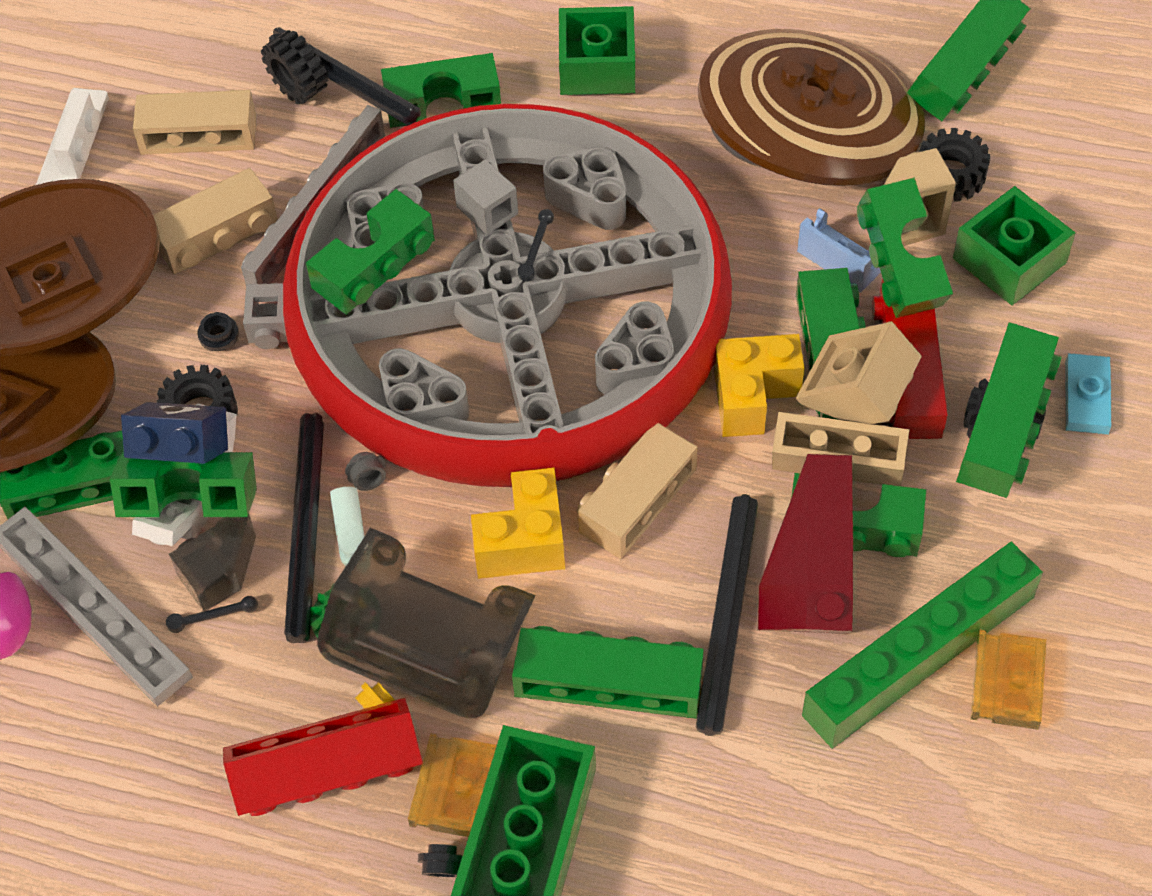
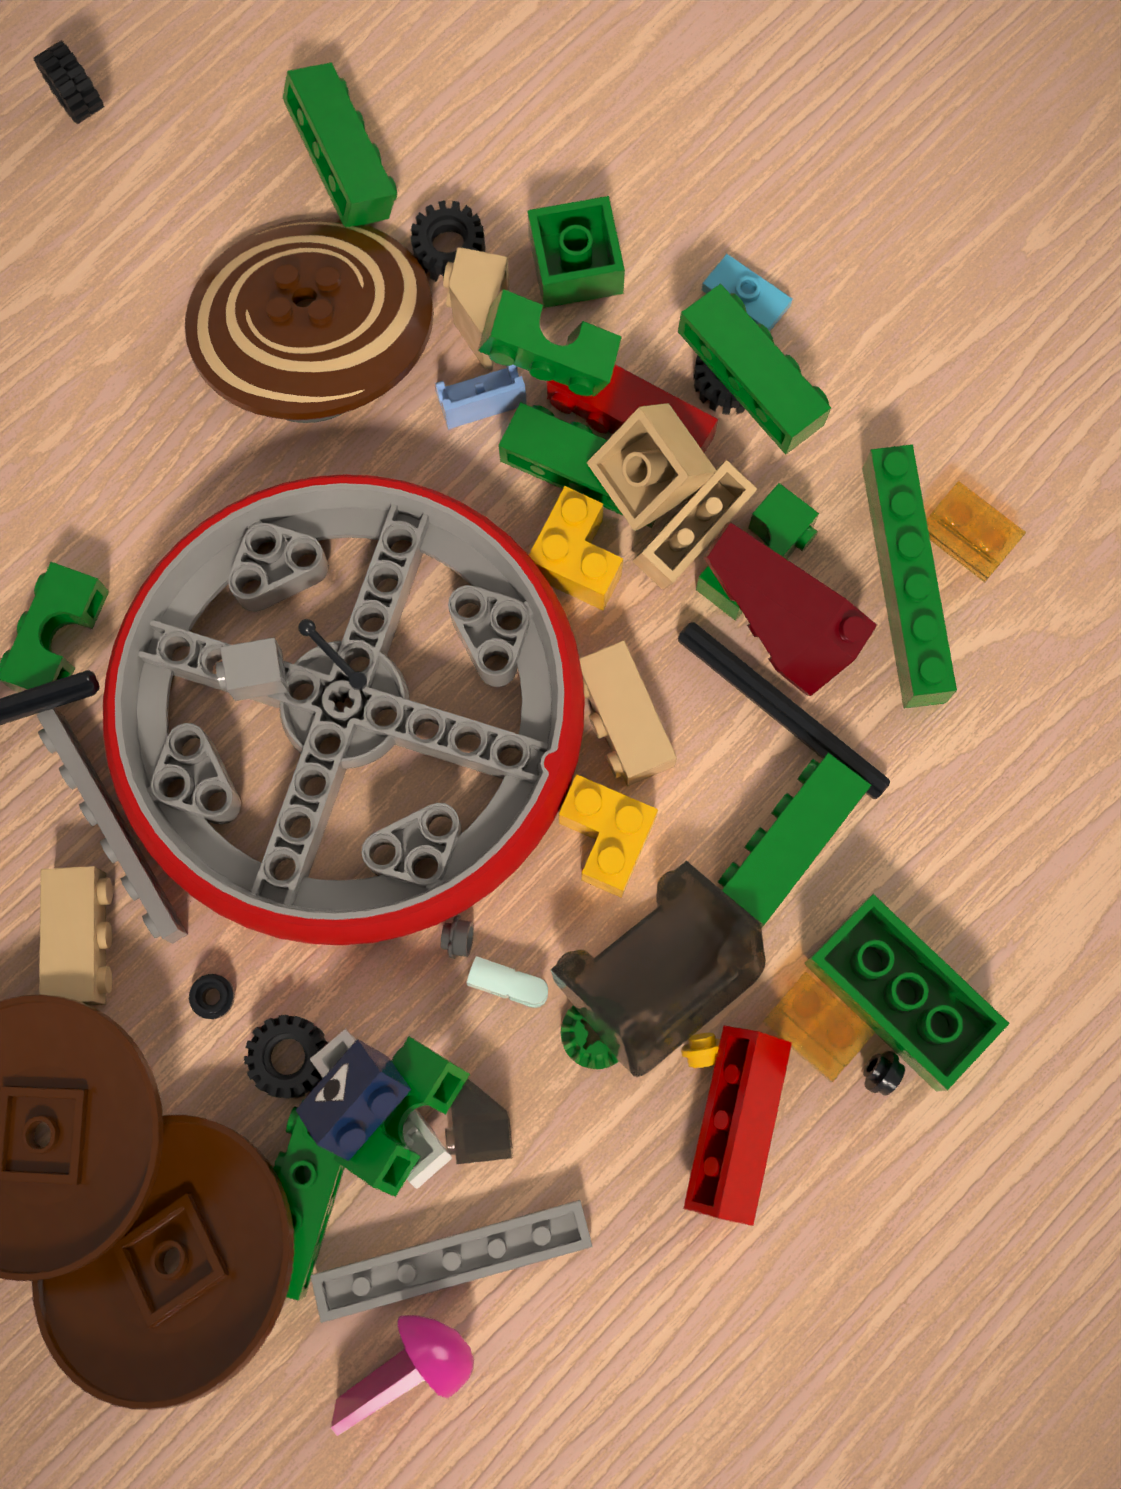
camera: 60 degrees left, 20 degrees up
black hinge [166,596,258,633] -> none
light grey brick [243,283,287,349] -> none
black axle [284,413,324,644] -> none
green arch [306,189,435,315] -> none
green brick [559,6,635,95] -> none

